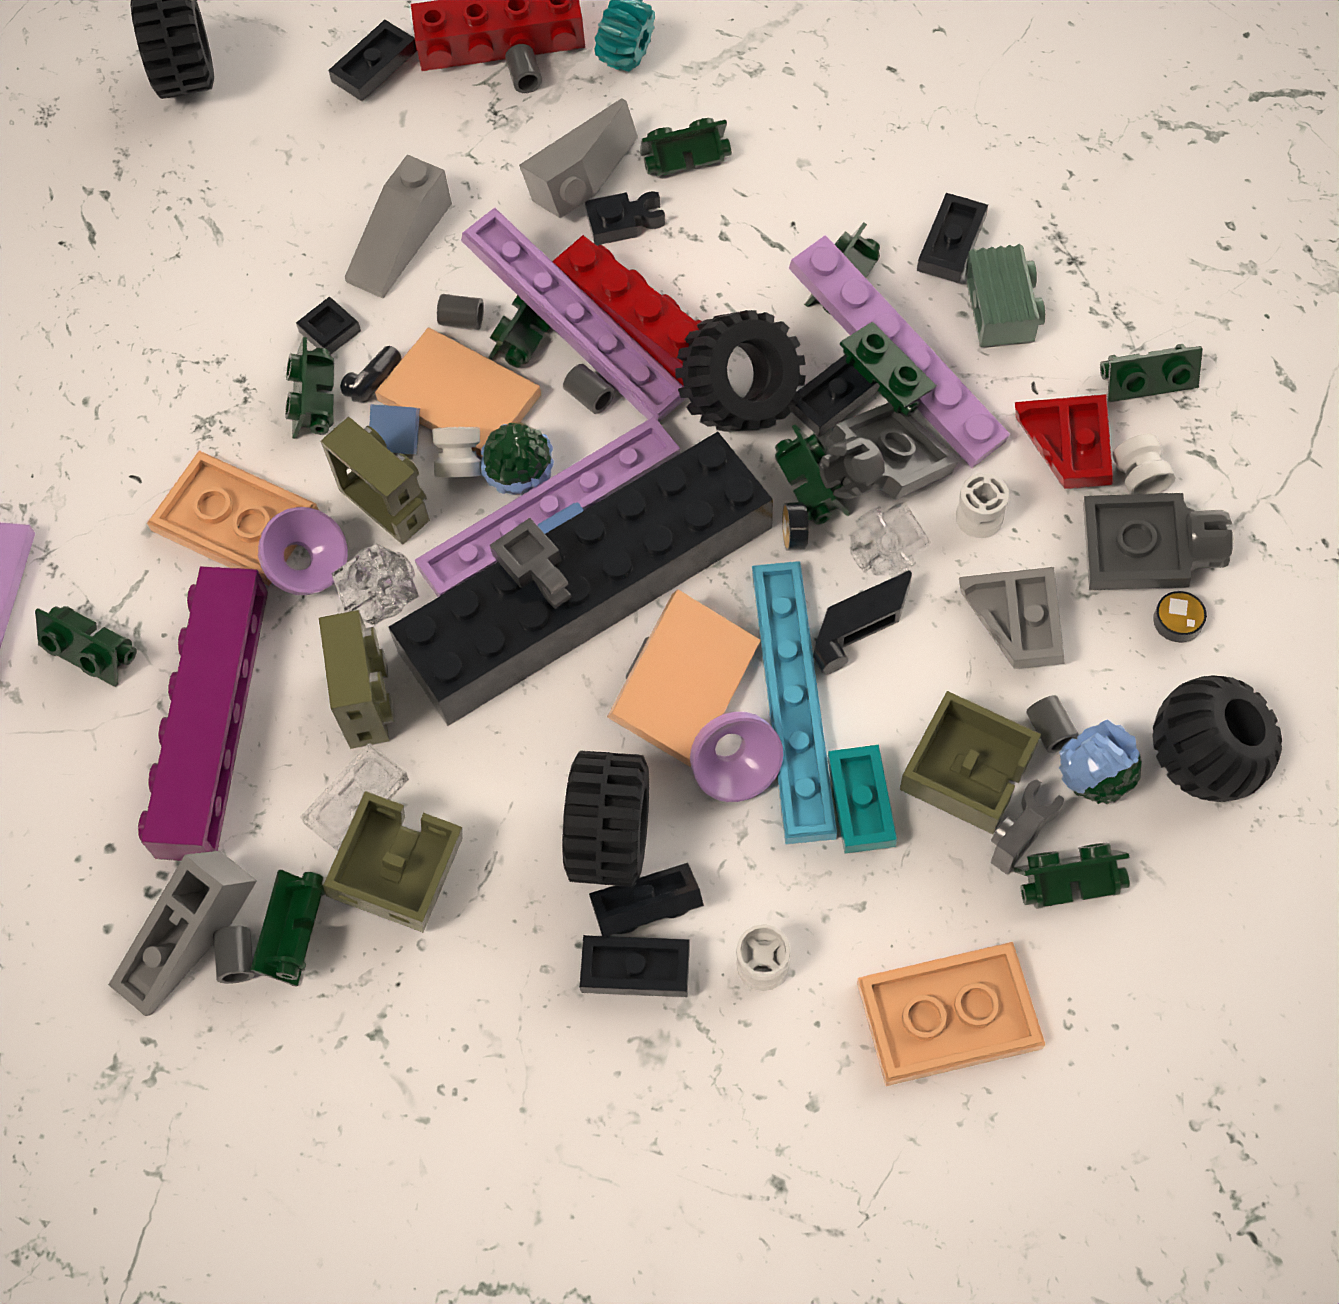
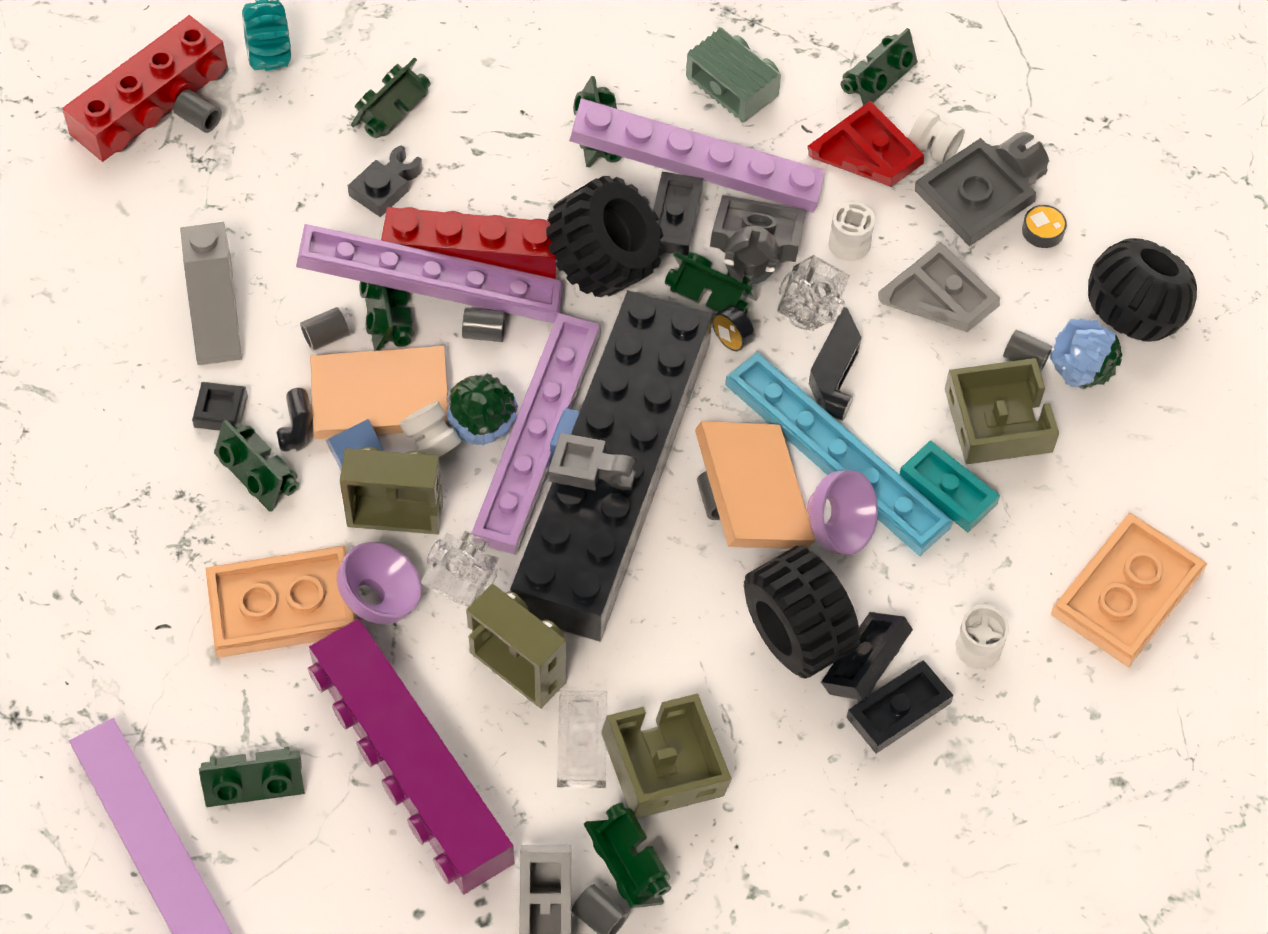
camera: 45 degrees left, 5 degrees down
black plate [328,19,417,101] -> none
light grey slope [519,98,638,218] -> none
dark green hinge [839,321,937,417] -> none
black plate [917,192,989,283] -> none
flat silver plate [990,779,1064,875] -> none
dark green hinge [1013,843,1130,909] -> none

